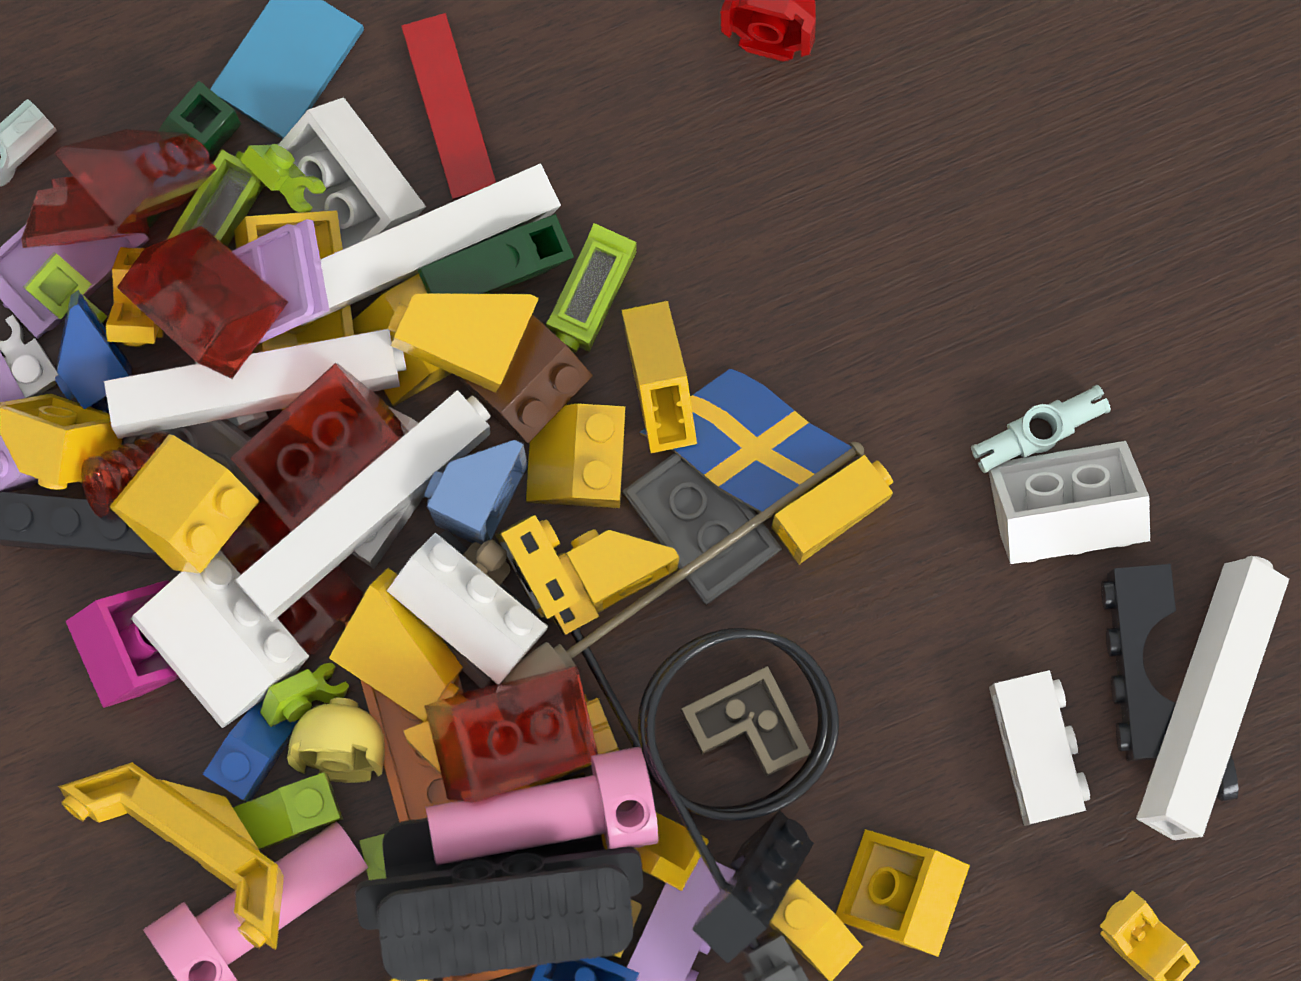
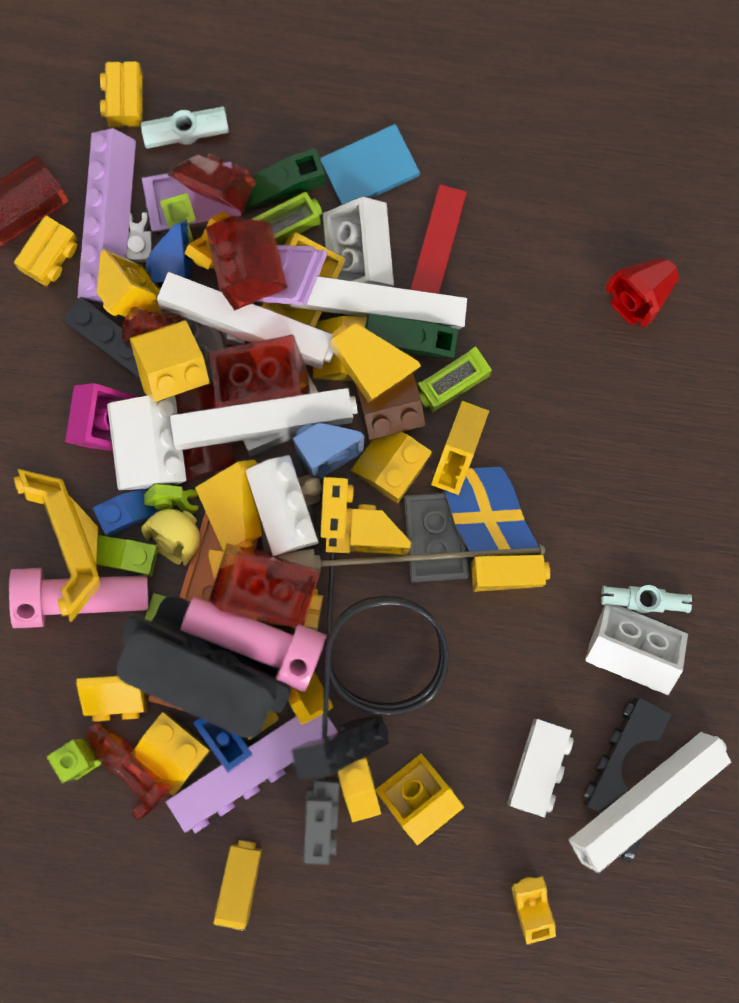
camera: 30 degrees right, 0 degrees up
clear red slope [55,129,217,227] -> none
lime plate [240,144,326,213] -> none
dark tan brick [681,666,811,777] -> none

